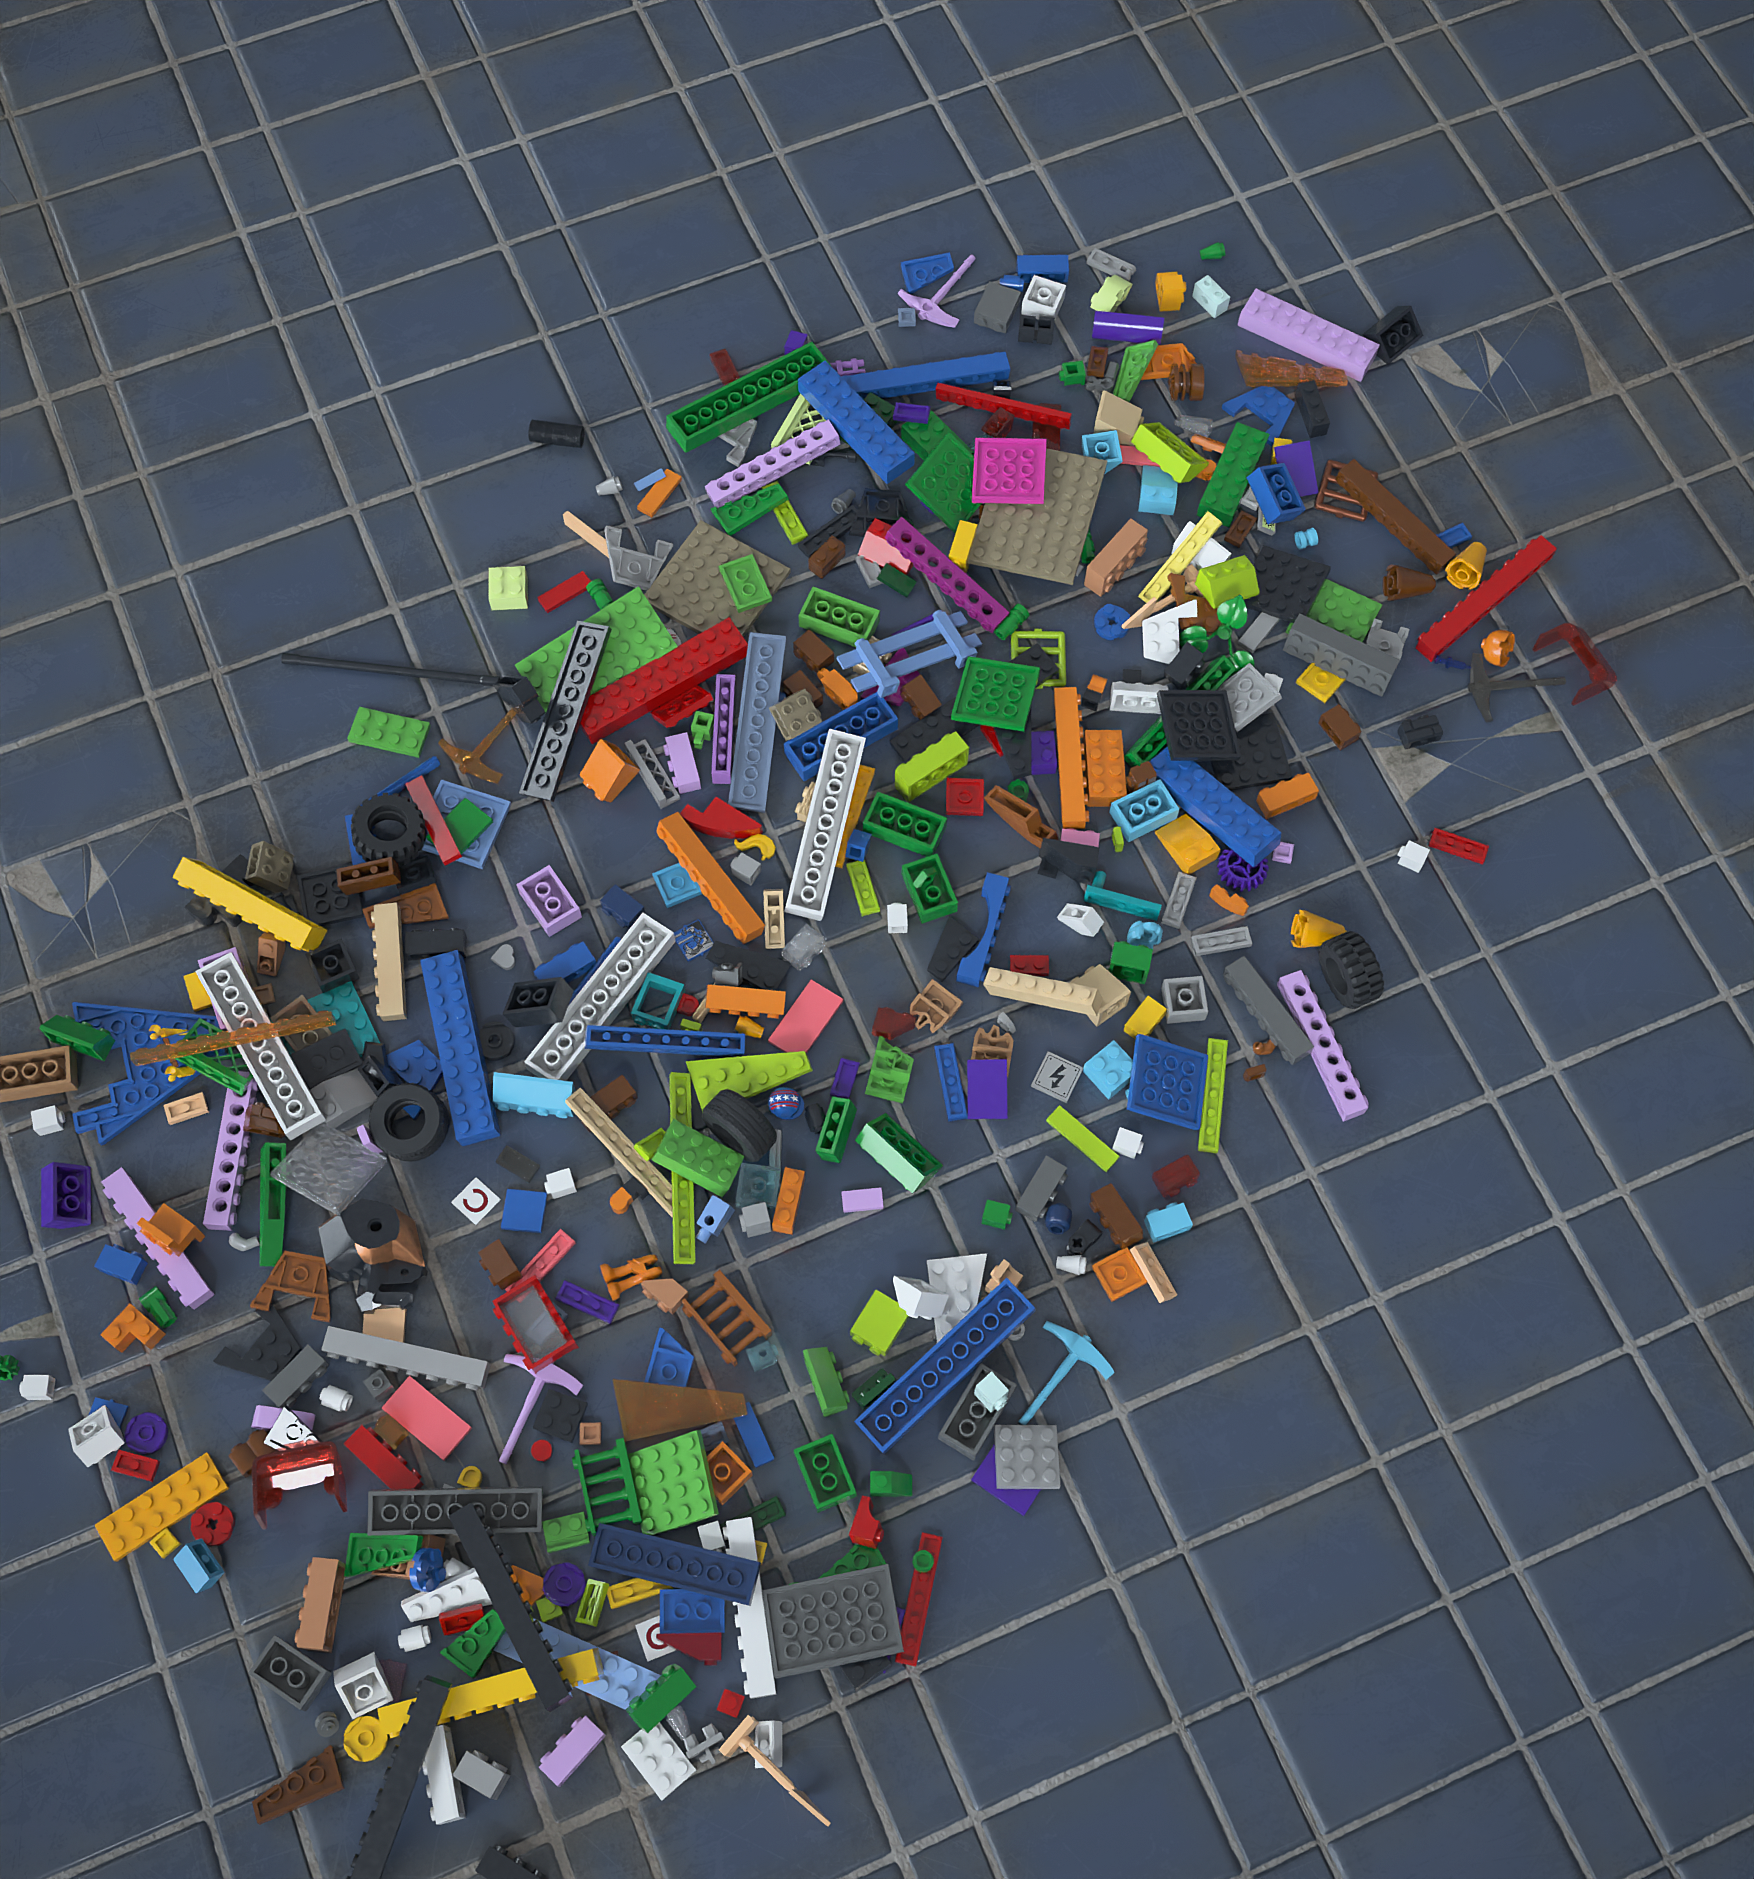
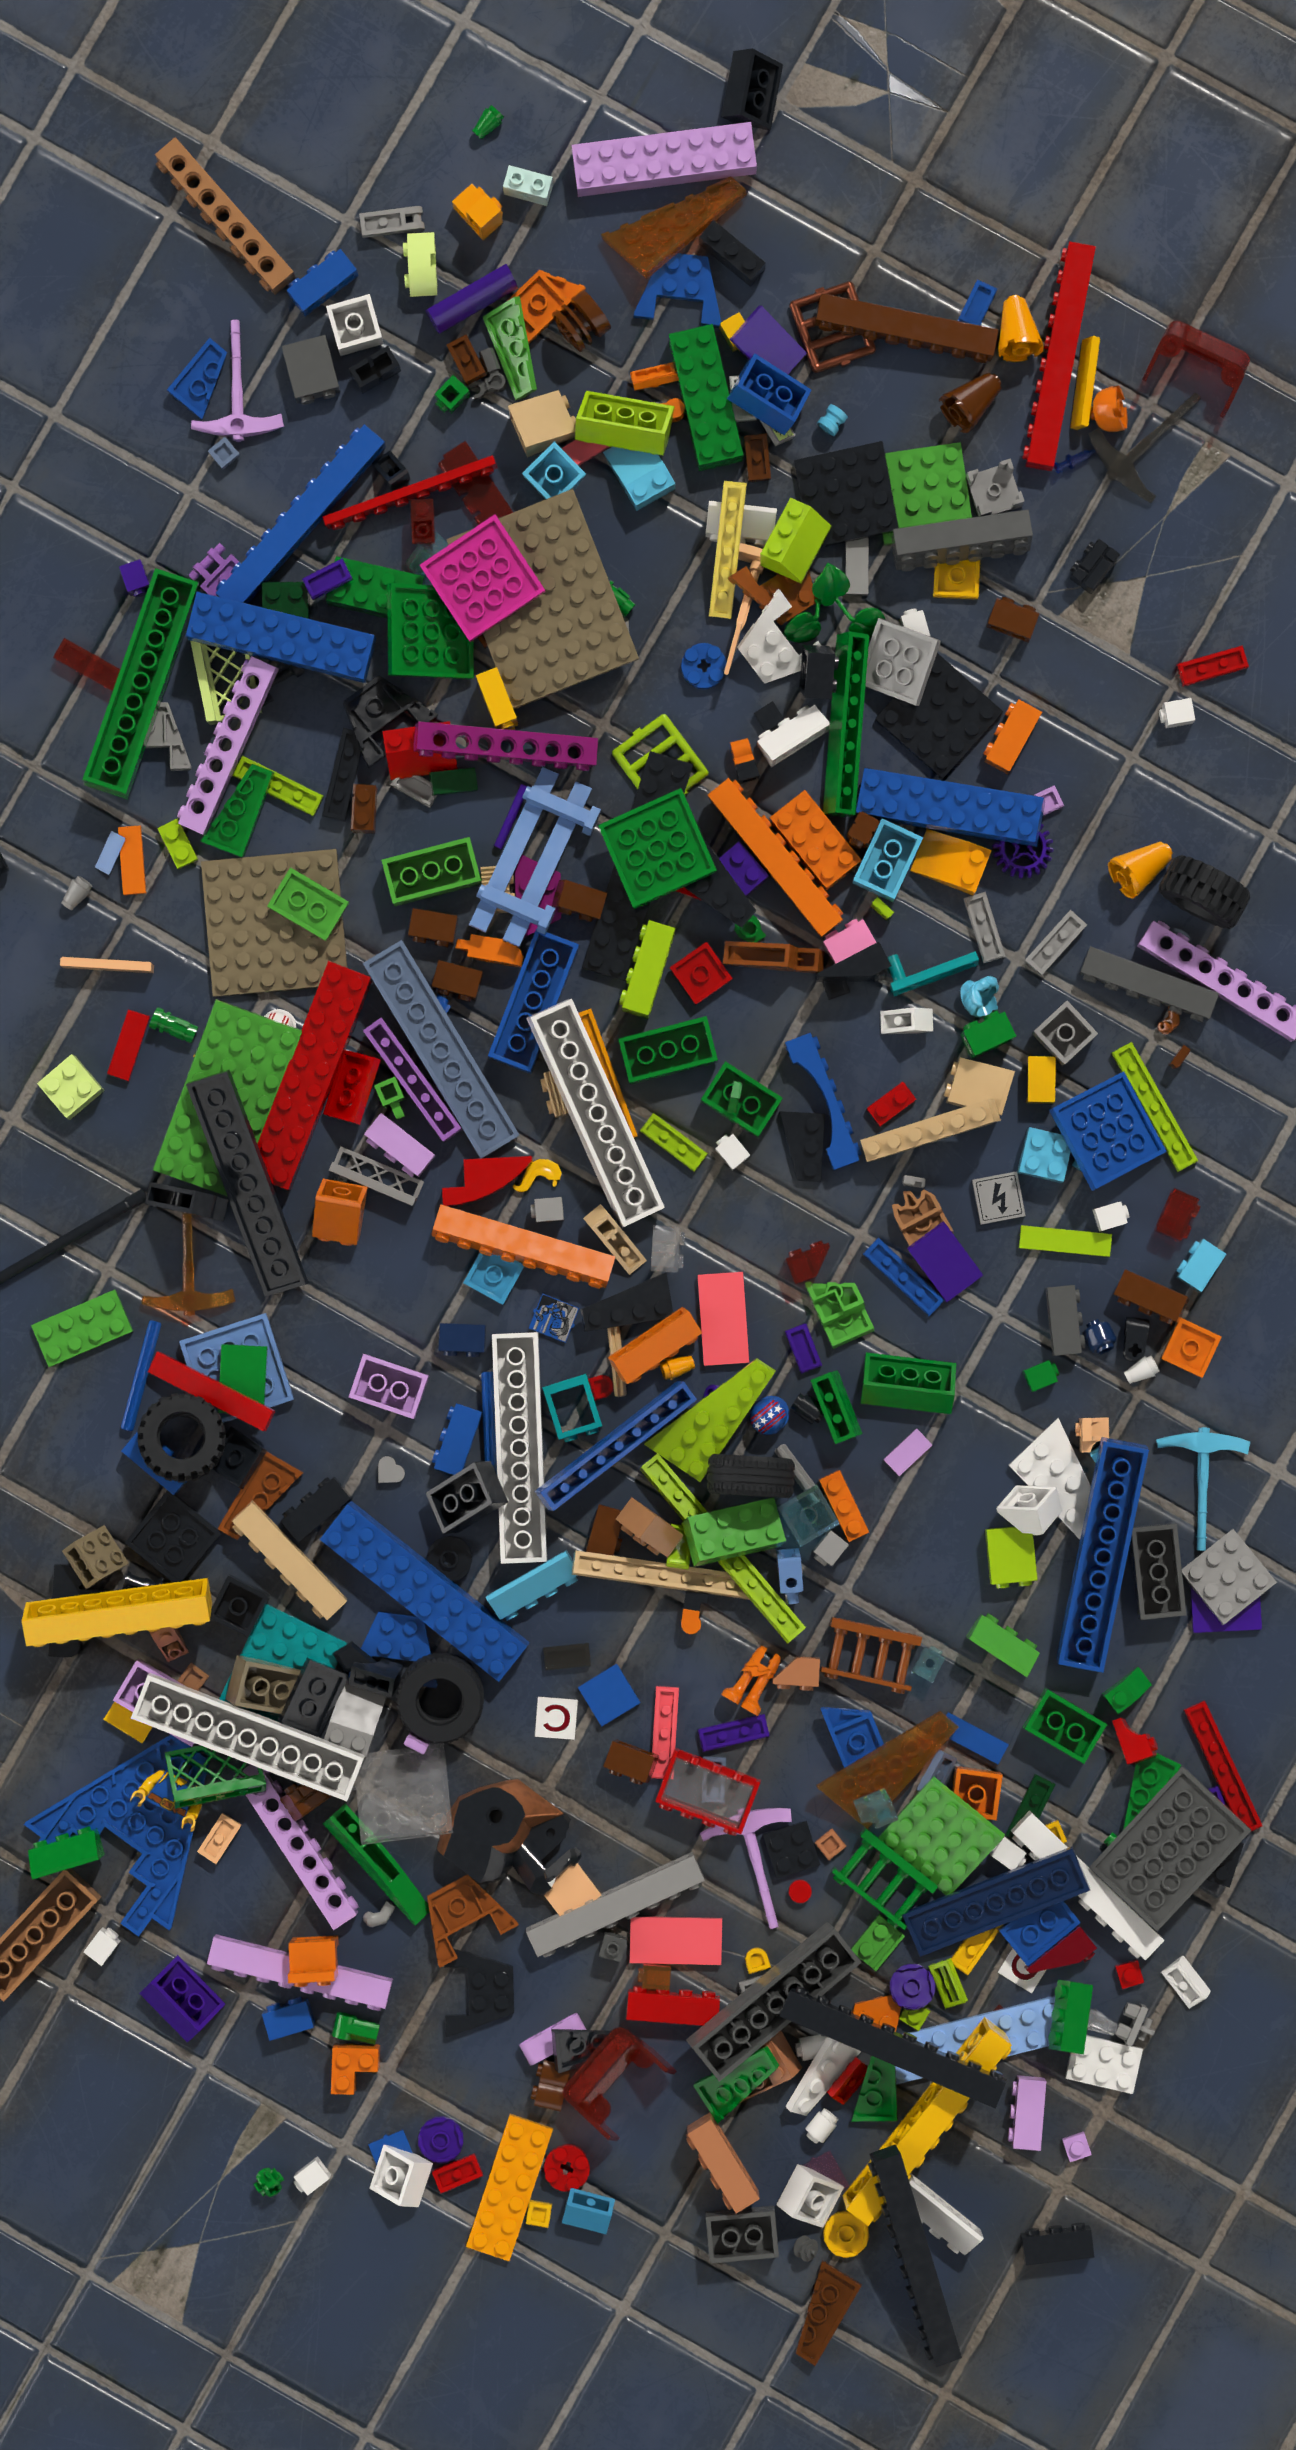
camera: 30 degrees left, 20 degrees up
clear orange plate [130,1010,336,1066] -> none
dark grey brick [262,1345,329,1409] -> none
white brick [319,1385,353,1412] -> none
reddish brown brick [336,857,401,895] -> none
blue plate [409,1548,446,1592] -> none
light grey brick [452,1750,511,1800] -> none
white brick [544,1168,577,1199] -> none
light grey wing [604,526,673,591] -> none
lime plate [680,1019,702,1031] -> none
dark grey brick [712,963,743,987] -> none
light nougat piece [719,1715,831,1826] -> none
dark tan brick [769,689,822,741] -> none
dark grey cone [831,489,856,514] -> none
blue brick [845,829,872,862] -> none
dark green bracket [852,1368,896,1411] -> none
medium nougat plate [910,979,963,1033] -> none
green tile [912,1550,934,1573] -> none
light aqua brick [974,1371,1009,1412] -> none
green axle [994,604,1030,640] -> none
blue brick [1000,275,1024,292] -> none
nougat brick [1084,519,1148,597] -> none
light nougat plate [1130,1242,1177,1303] -> none
black plate [1157,690,1241,761] -> none
clear slope [1174,415,1213,438] -> none
orange slope [1209,884,1249,916] -> none
none -> medium nougat brick [155,137,296,295]
none -> lime plate [157,818,198,870]
none -> medium nougat brick [616,1497,684,1558]
none -> clear light blue brick [853,1788,898,1829]
none -> lavender plate [1062,2132,1092,2162]
none -> yellow tile [1070,336,1100,430]

